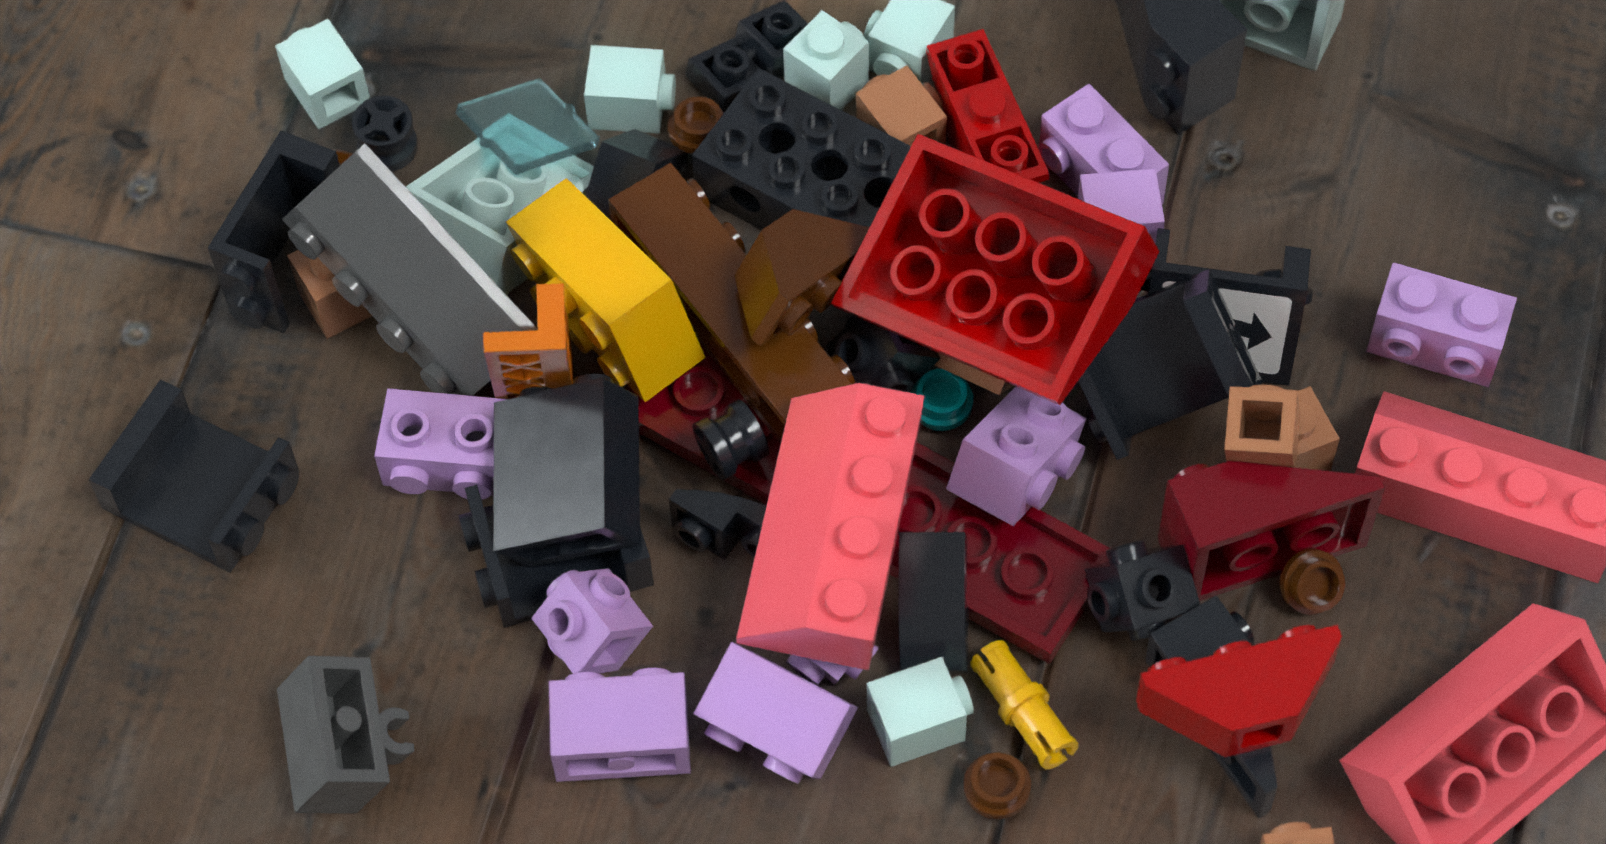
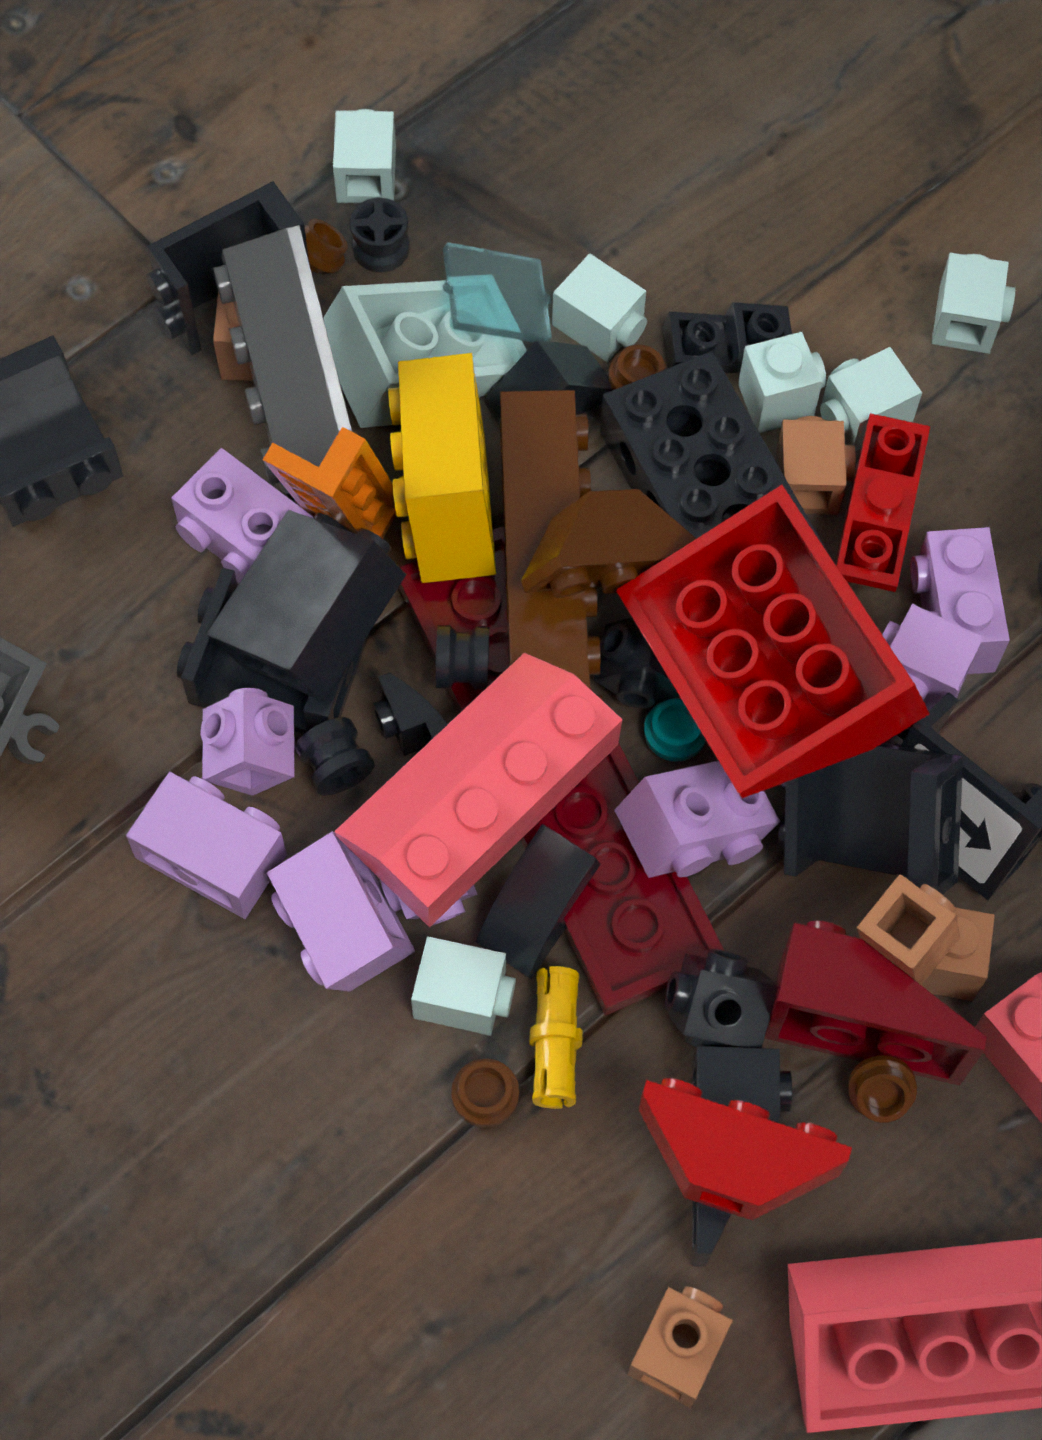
camera: 30 degrees right, 5 degrees up
none -> black wheel [295,717,375,796]

